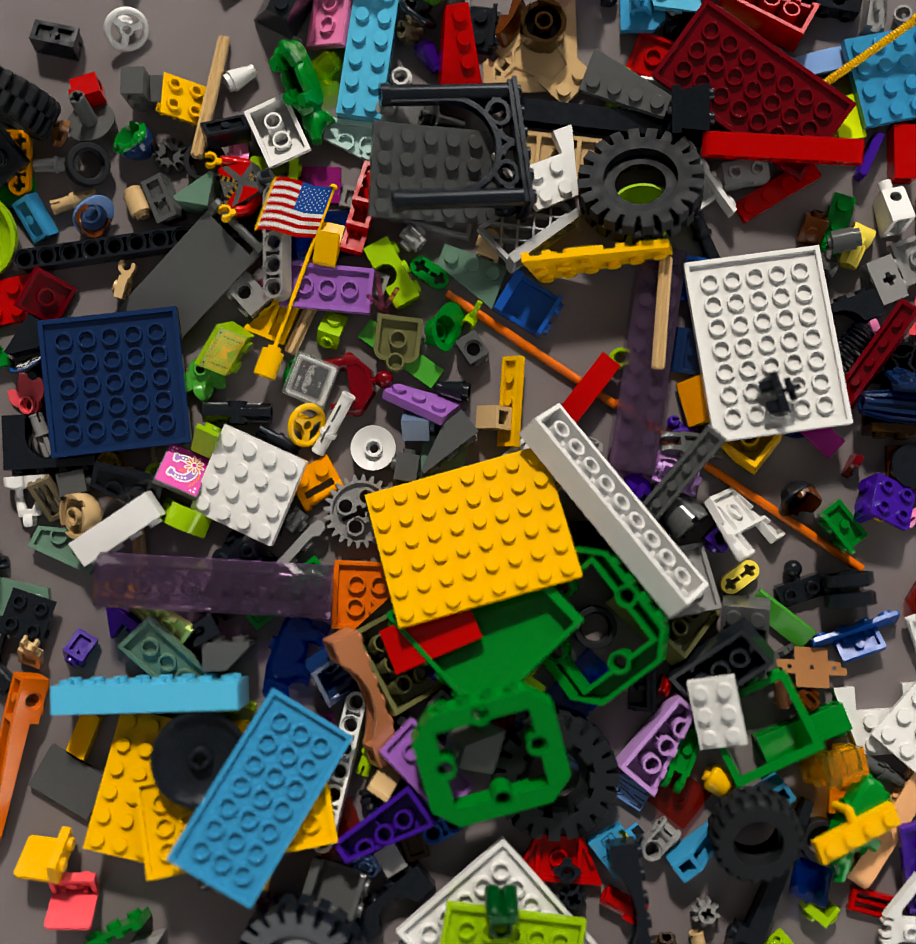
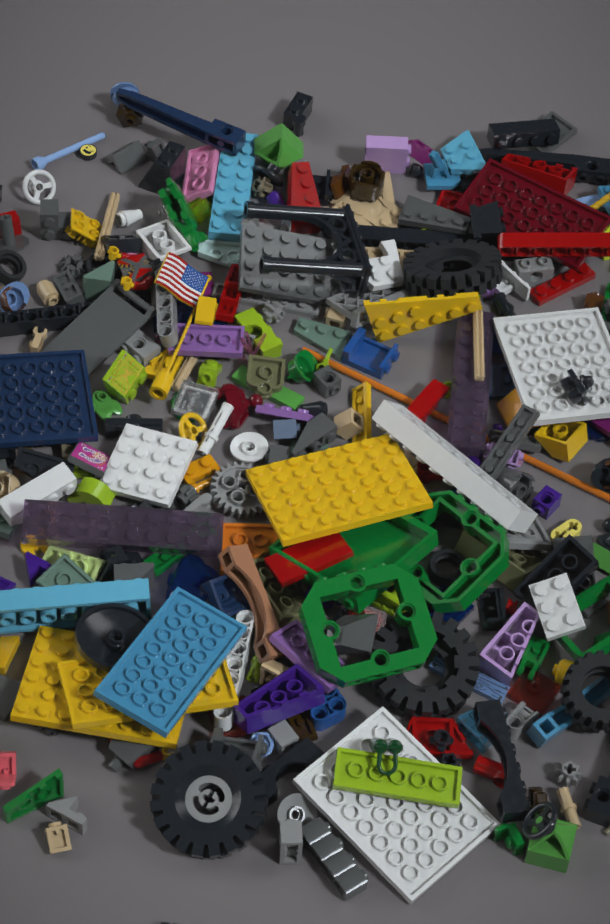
camera: 10 degrees left, 35 degrees down
hair [113,120,153,161] -> none
lime slope [191,422,222,459] -> none
green beam [410,256,449,291] -> none
white wing [704,487,786,562] -> none

